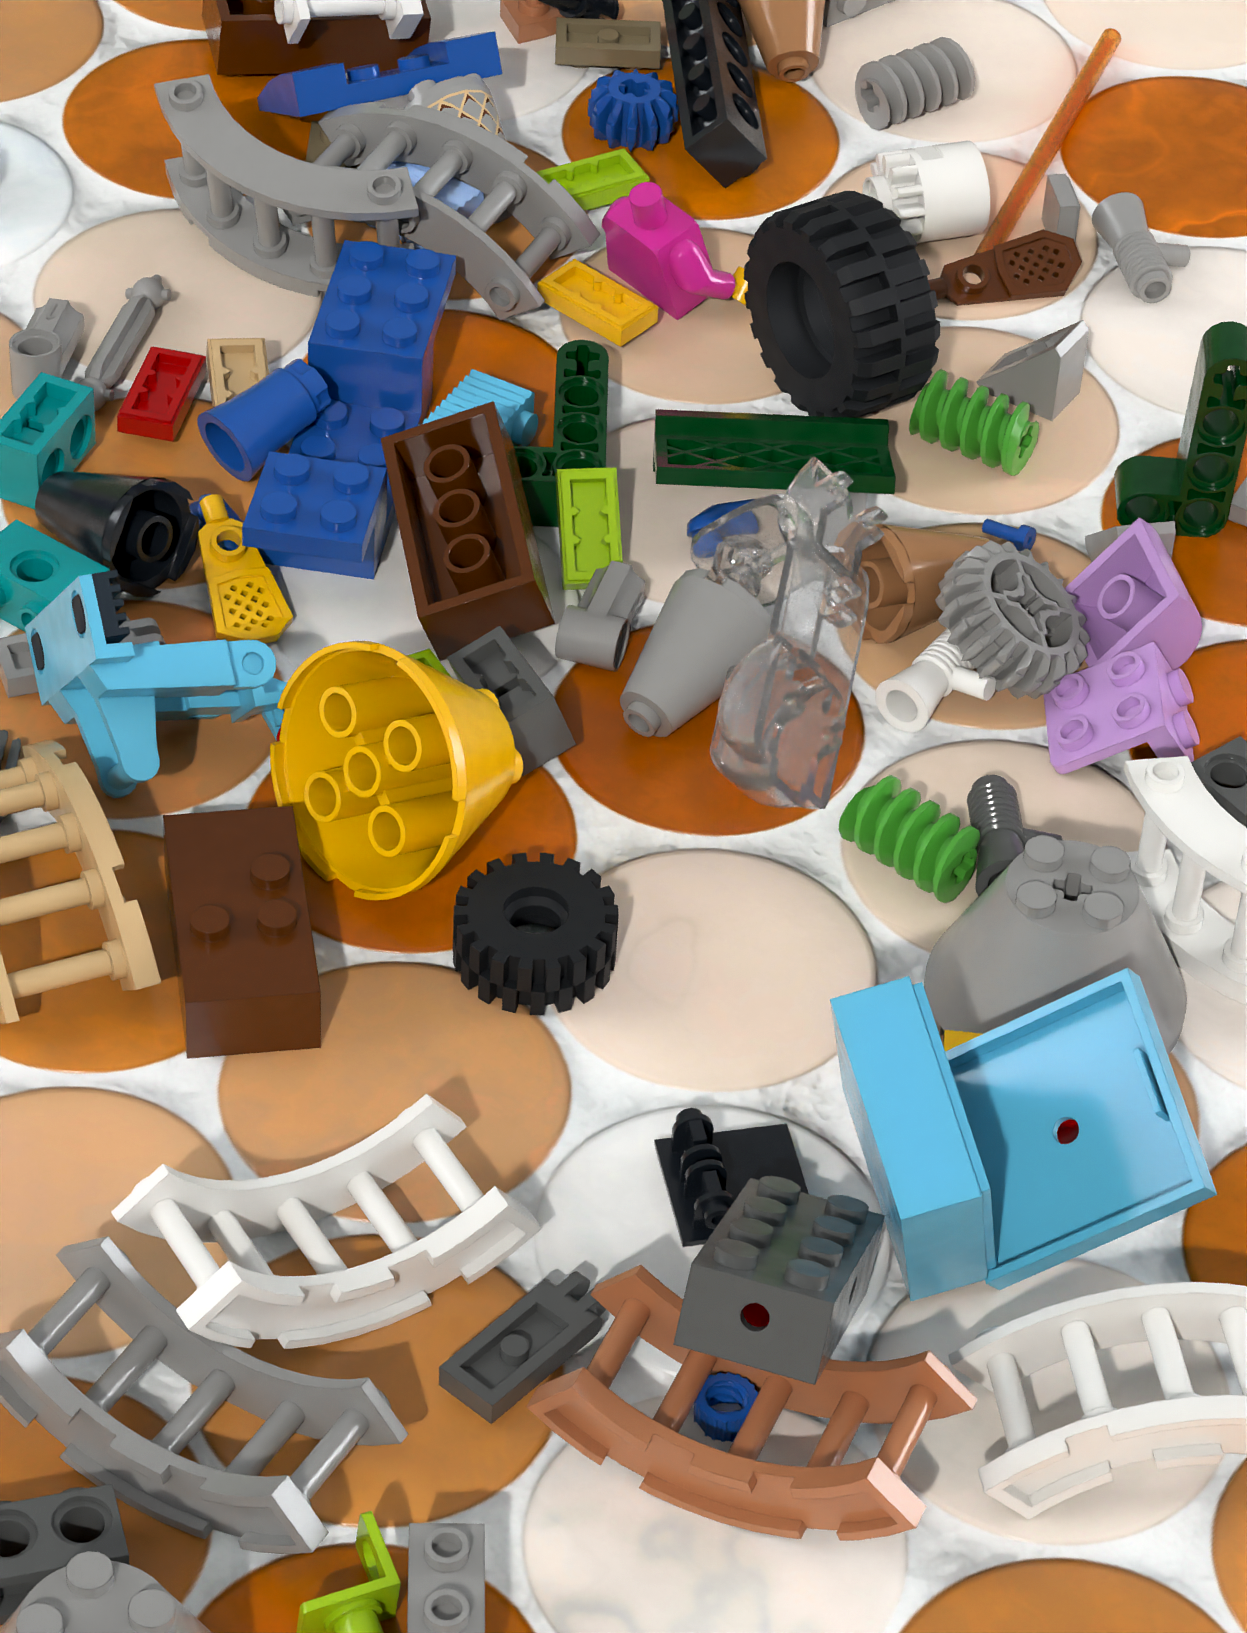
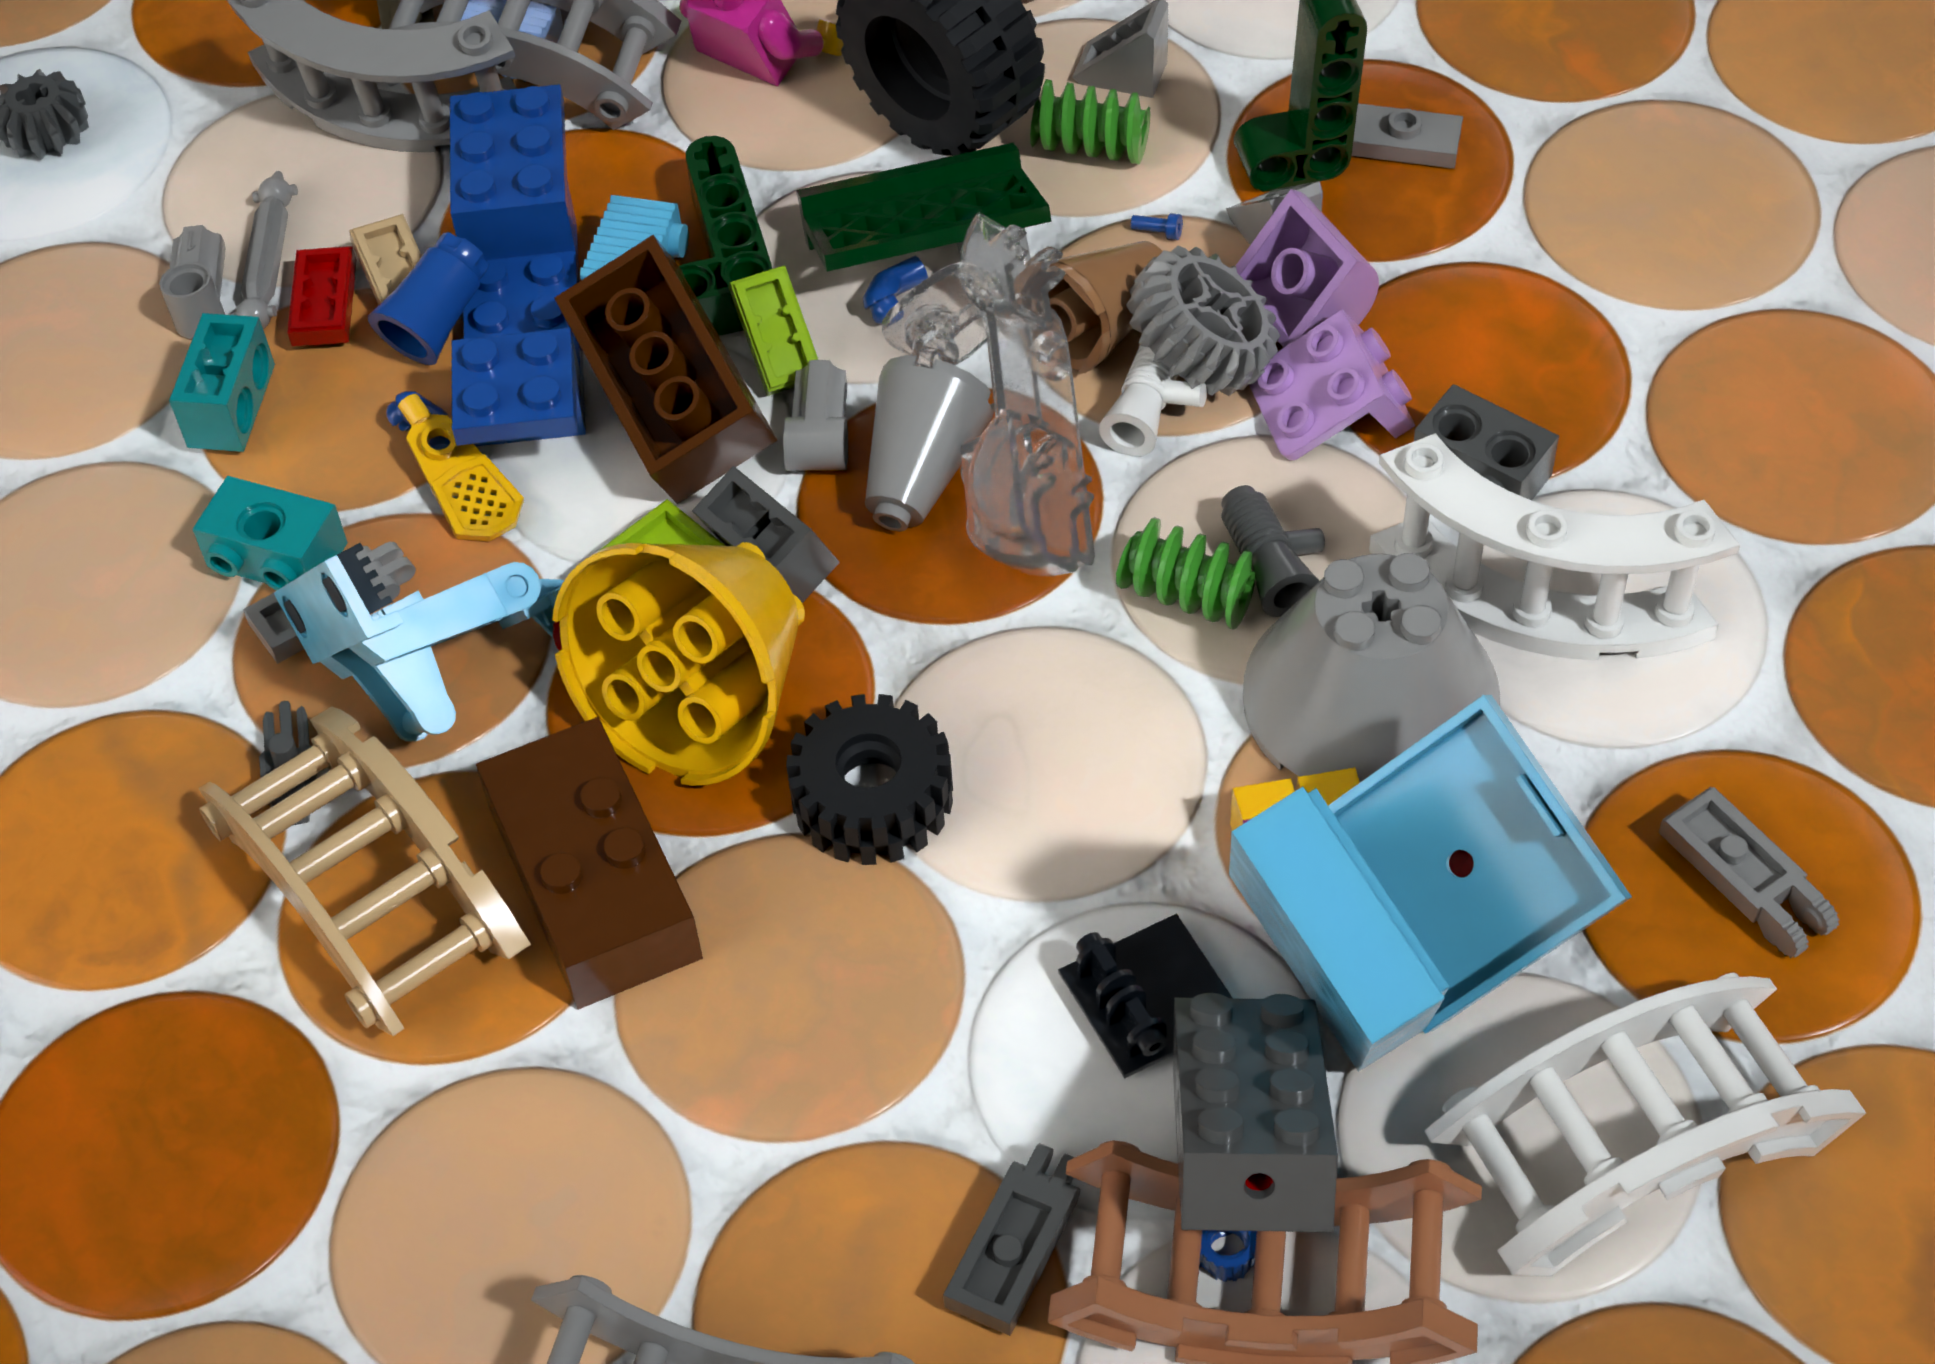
camera: 10 degrees left, 10 degrees up
black cone [35,471,199,597] -> none
white fence [111,1094,542,1349] -> none
yellow plate [537,259,659,347] -> none

